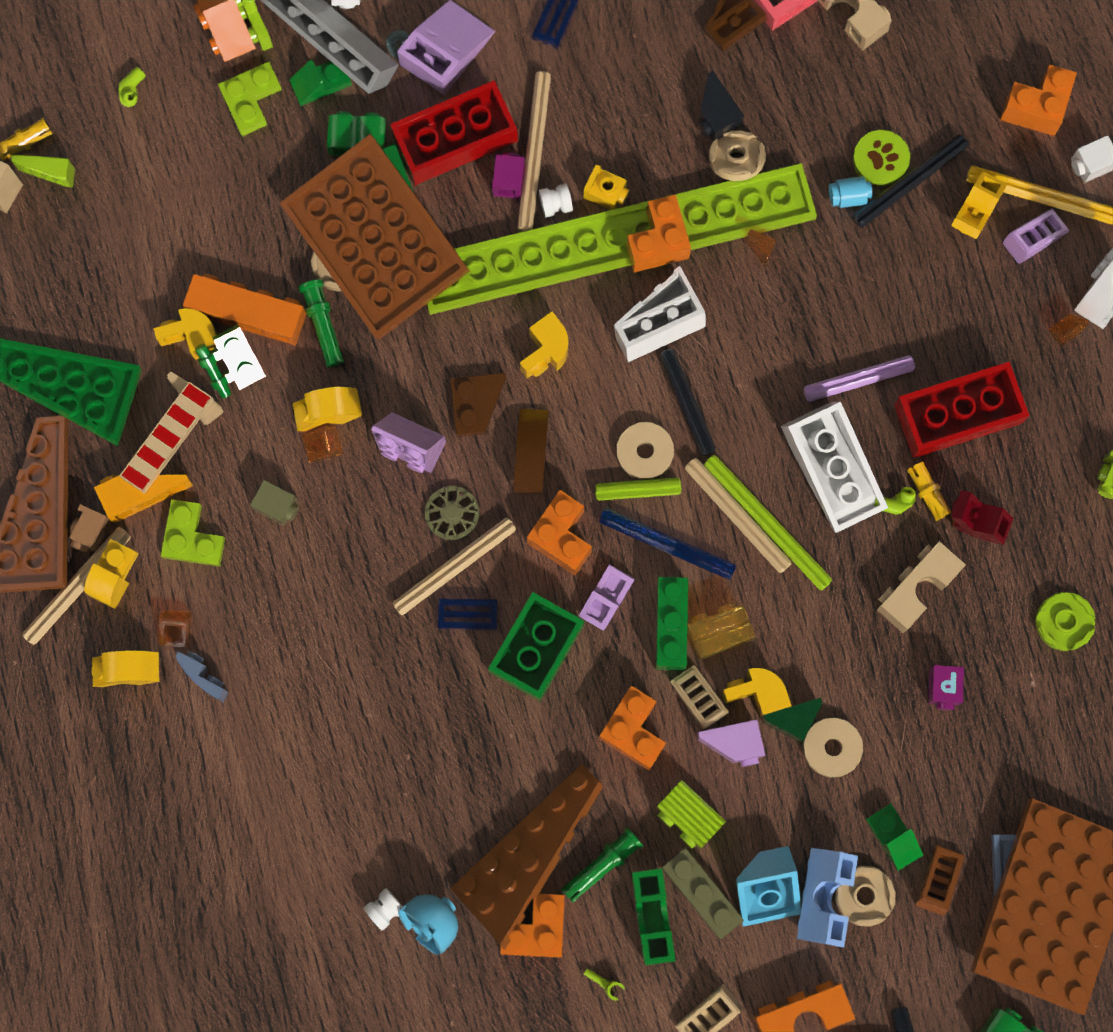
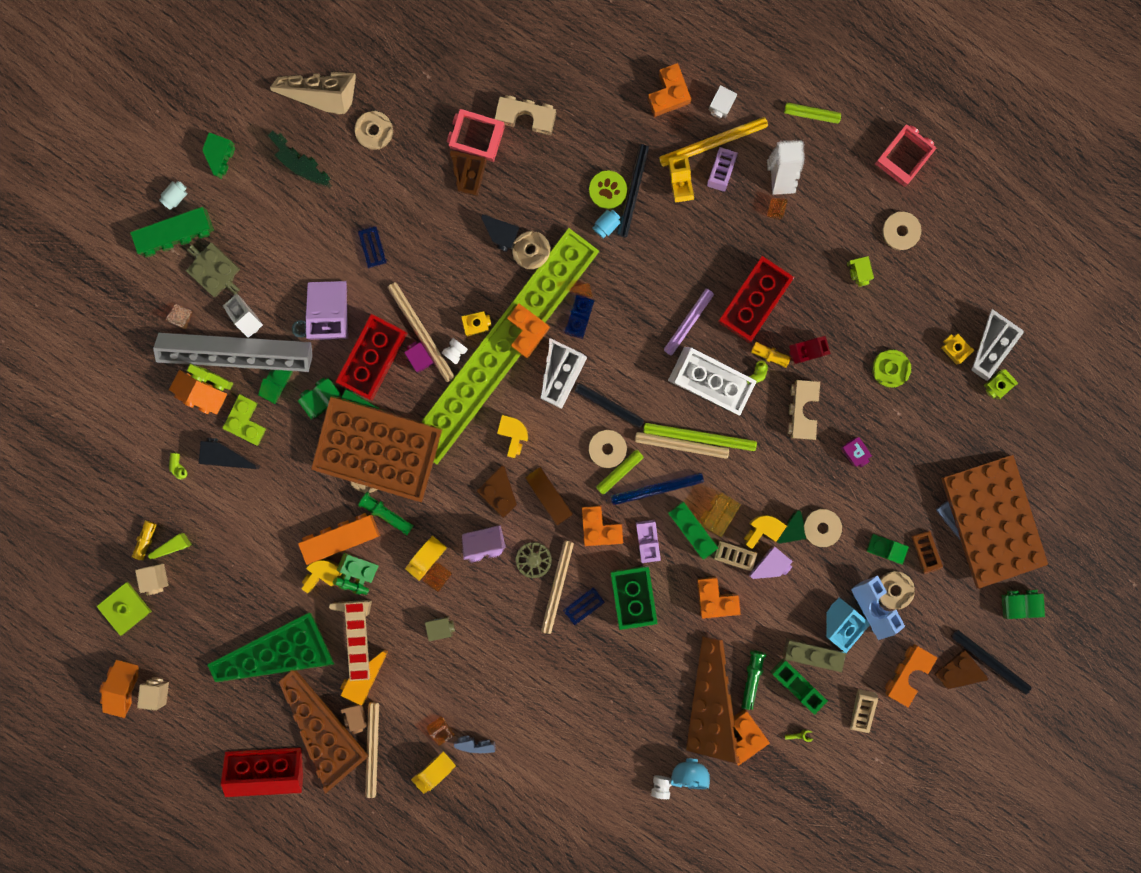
camera: 45 degrees left, 10 degrees up
yellow brick [84,539,138,609] -> none
lime plate [161,499,225,567] -> none
lime brick [656,780,726,849] -> none
none -> black slope [198,438,260,469]
none -> clear blue slope [565,294,595,339]

